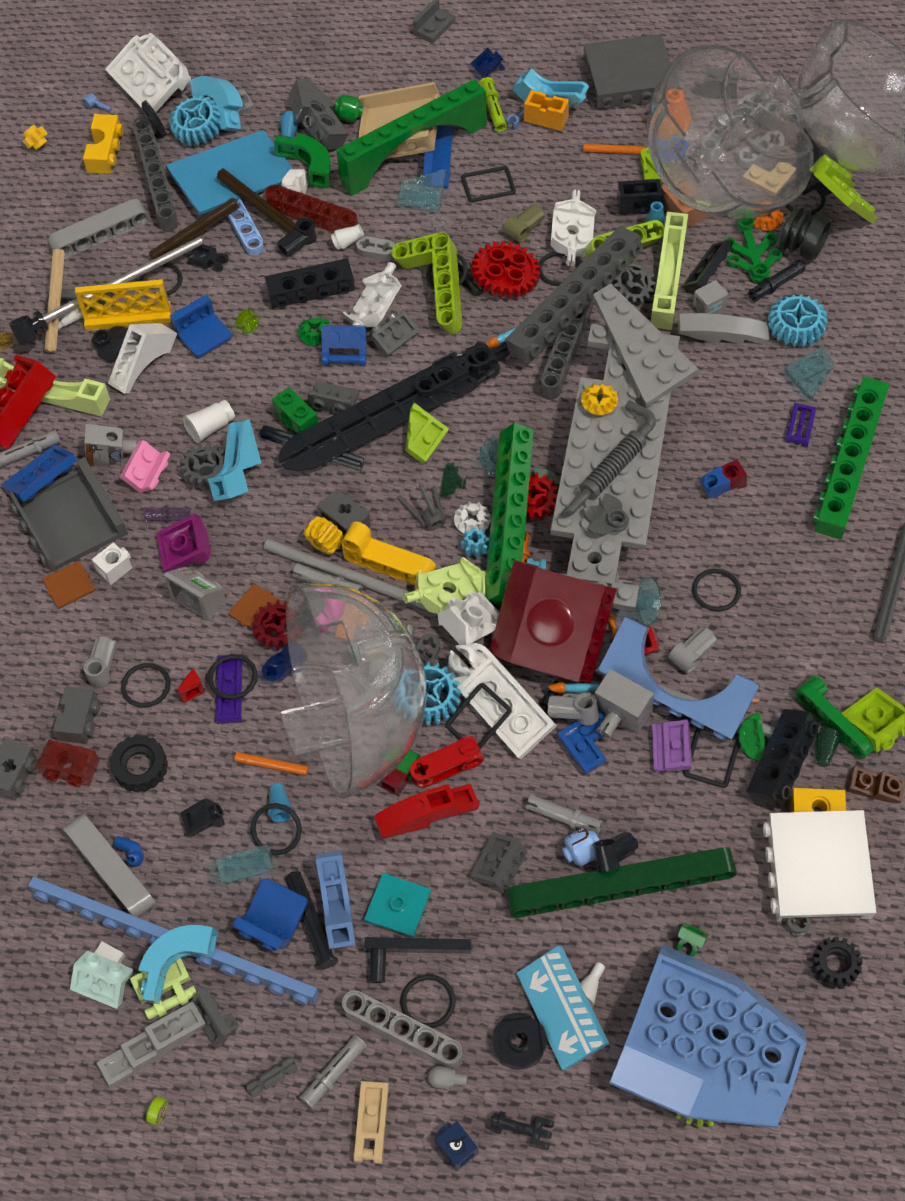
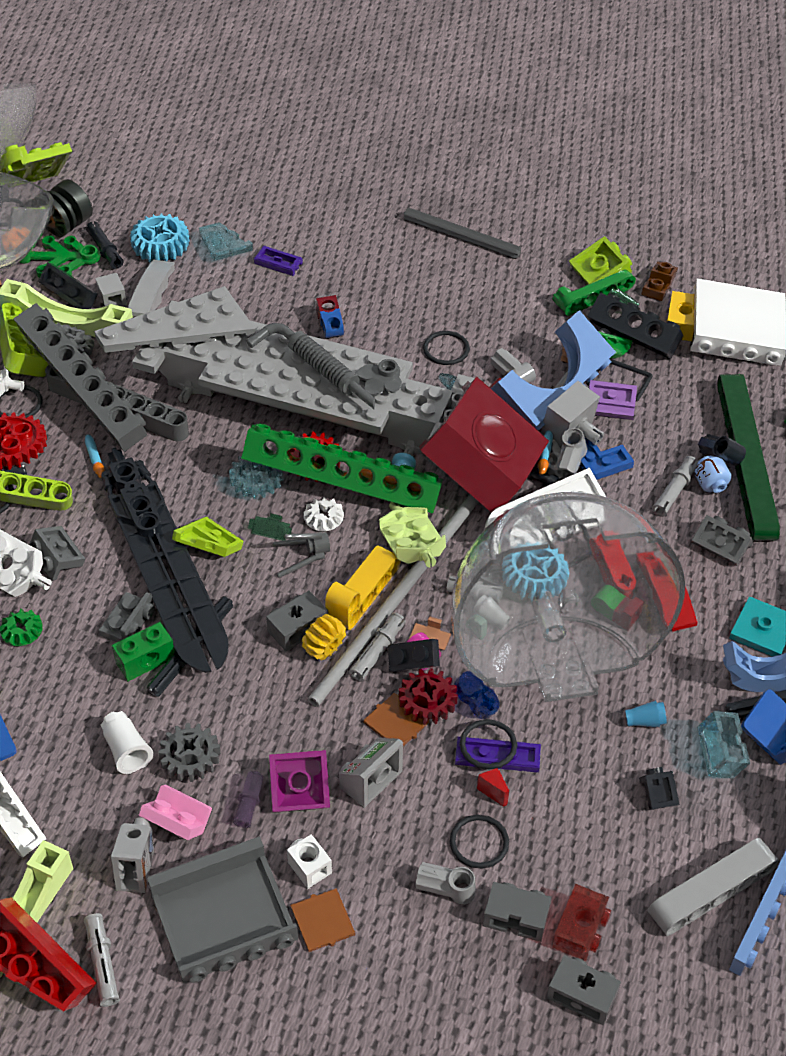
camera: 85 degrees left, 10 degrees down
blue plate [1,444,77,502] -> none
black tyre [110,735,168,793] -> none
blue arm [114,836,144,867] -> none
medium azure arch [208,419,261,501] -> none
orange bar [234,752,309,776] -> none
black piece [250,803,302,855] -> none
blue plate [322,325,367,366] -> none
white slope [438,591,500,645] -> none
medium azure gear [461,528,490,558] -> none
yellow gear [581,382,618,415] -> none
green brick [812,376,890,540] -> none

